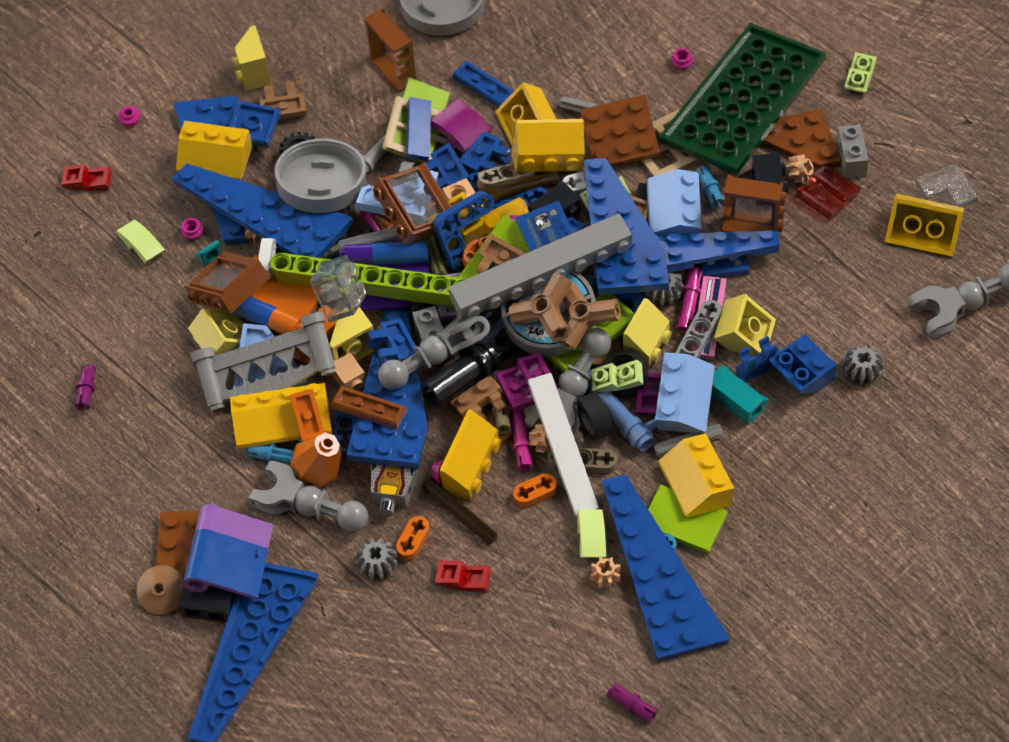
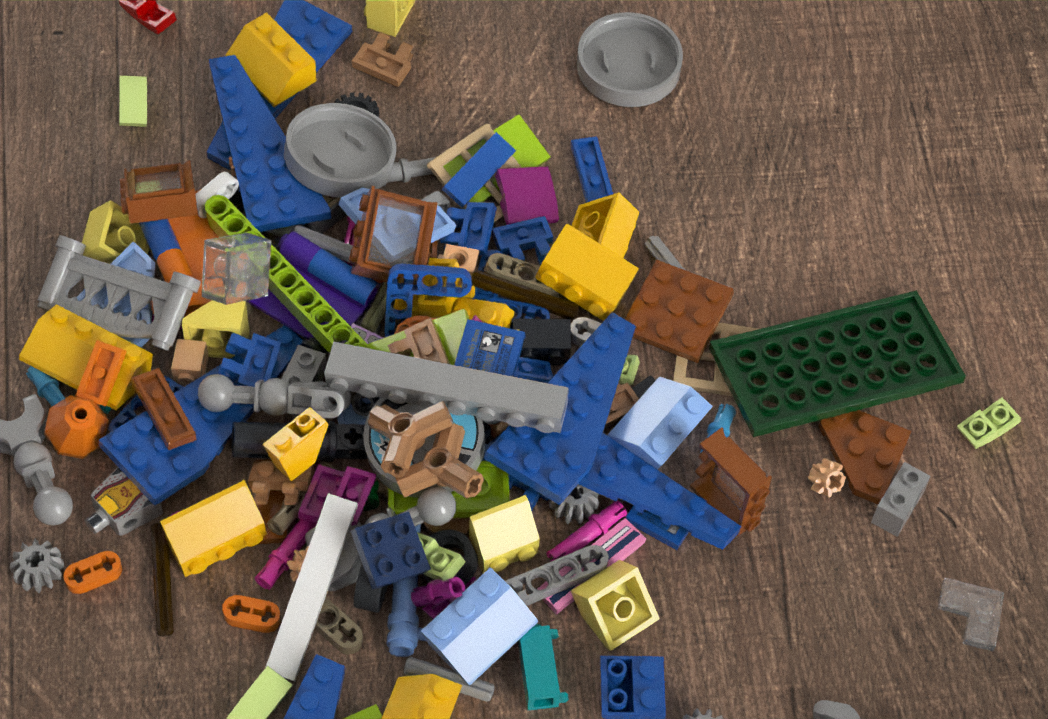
camera: 30 degrees right, 0 degrees up
dark pink plate [180,218,203,240] -> none
teal slope [195,240,222,266] -> none
blue tile [229,101,281,148] -> none
dark orange window [365,8,417,93] -> none
red slope [435,561,492,592] -> none
dark pink plate [671,48,693,69] -> none
blue plate [736,336,780,383] -> none
black brick [751,153,788,205] -> none
clear red slope [795,164,861,220] -> none
yellow slope [885,194,964,257] -> none
none -> yellow slope [263,407,328,482]
none -> dark blue plate [350,511,431,590]
none -> magenta pin [411,577,465,607]

